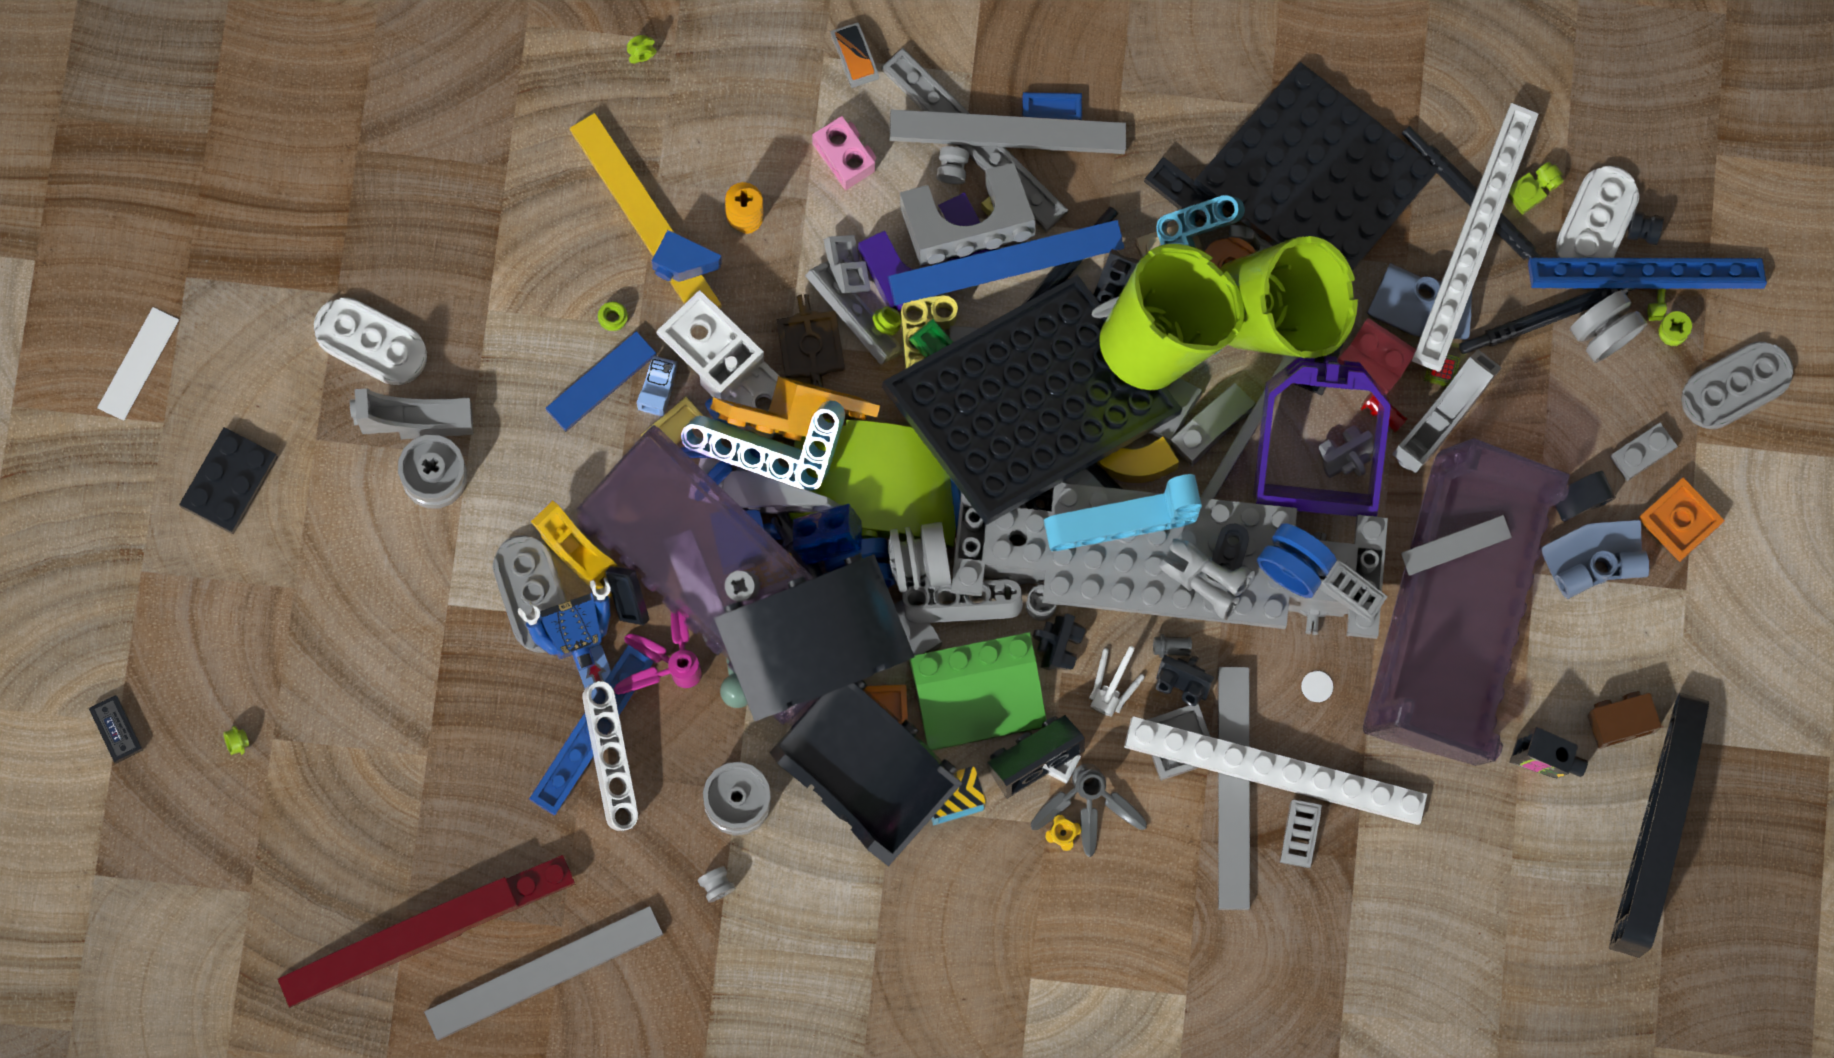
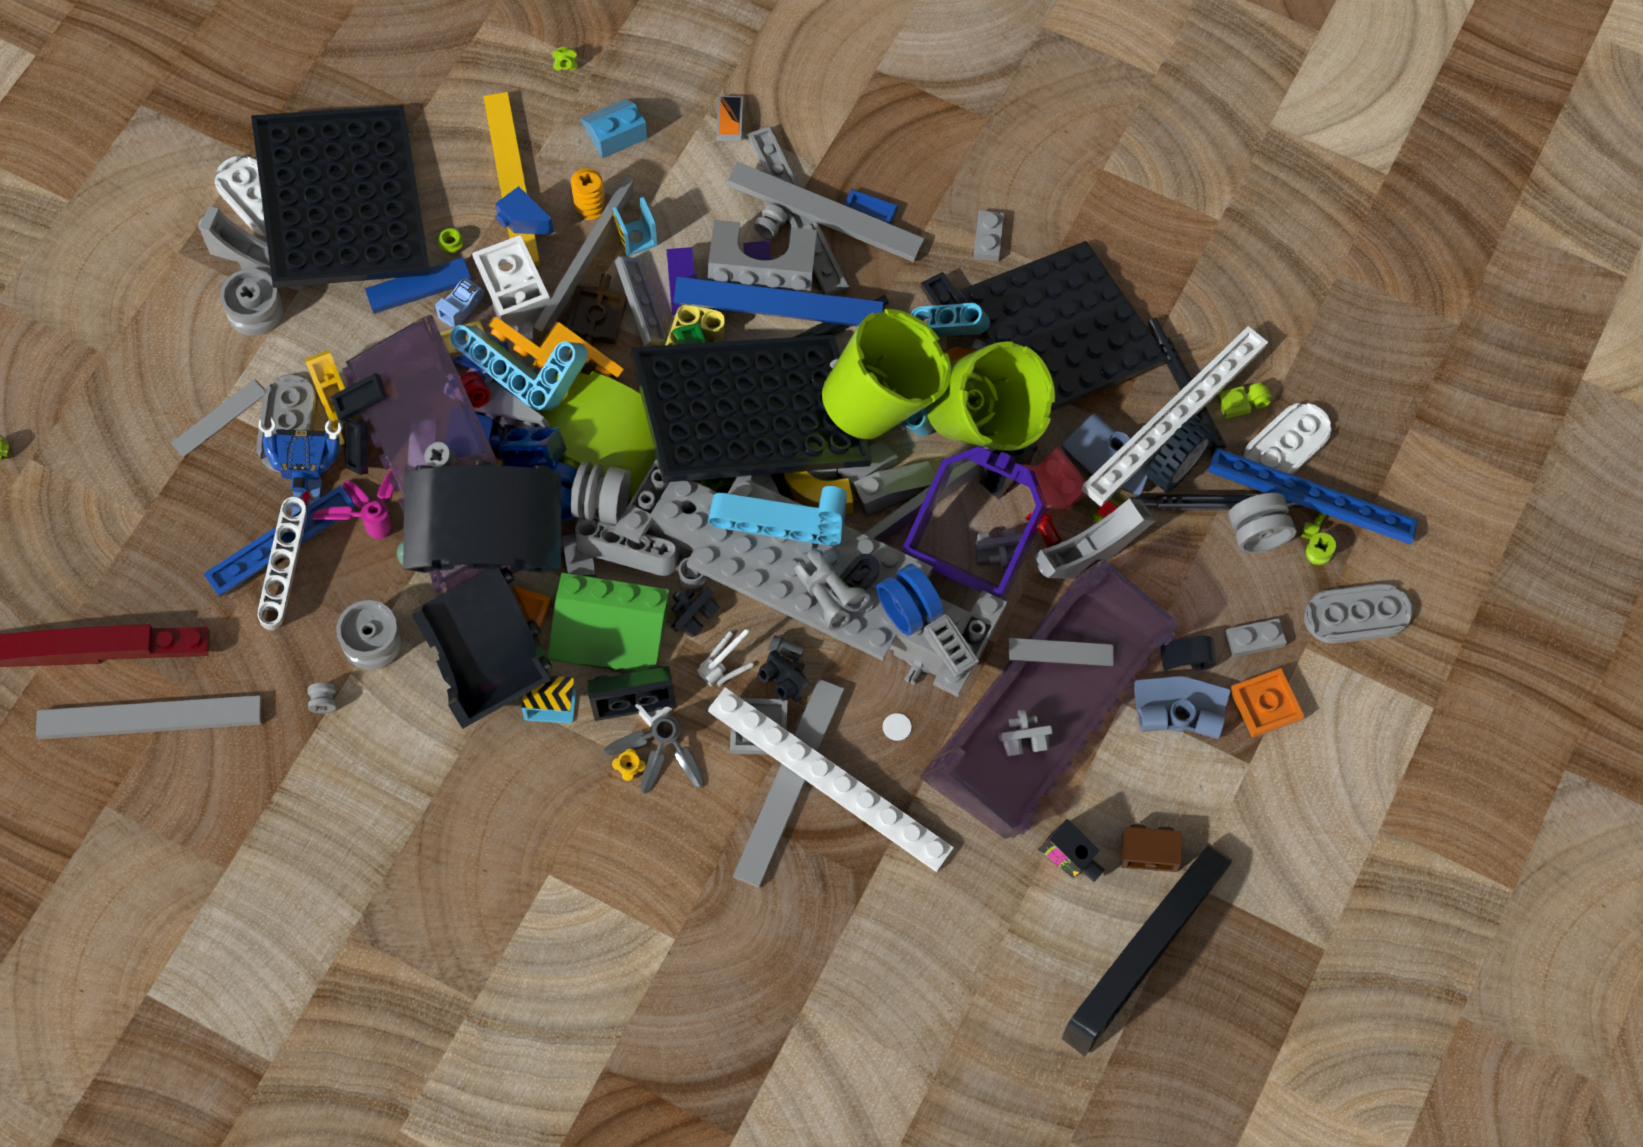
camera: 25 degrees right, 10 degrees down
white sticker [97,307,179,421] -> none
black plate [179,427,278,534] -> none
bright pink brick [812,116,877,191] -> none
light grey slope [823,235,871,293] -> none
lime plate [873,306,902,335] -> none
light grey slope [1280,800,1322,868] -> none
black wheel [1627,210,1664,245] -> none
none -> light grey sticker [171,380,265,457]
none -> black plate [251,105,430,288]
none -> black tile [330,373,388,422]
none -> red wheel [457,372,491,408]
none -> light grey tile [533,176,634,344]
none -> dark azure slope [580,99,647,159]
none -> medium azure piece [612,197,657,257]
none -> light grey plate [973,210,1004,262]
none -> light grey hips [998,709,1052,756]
none -> black wheel [1147,415,1216,492]

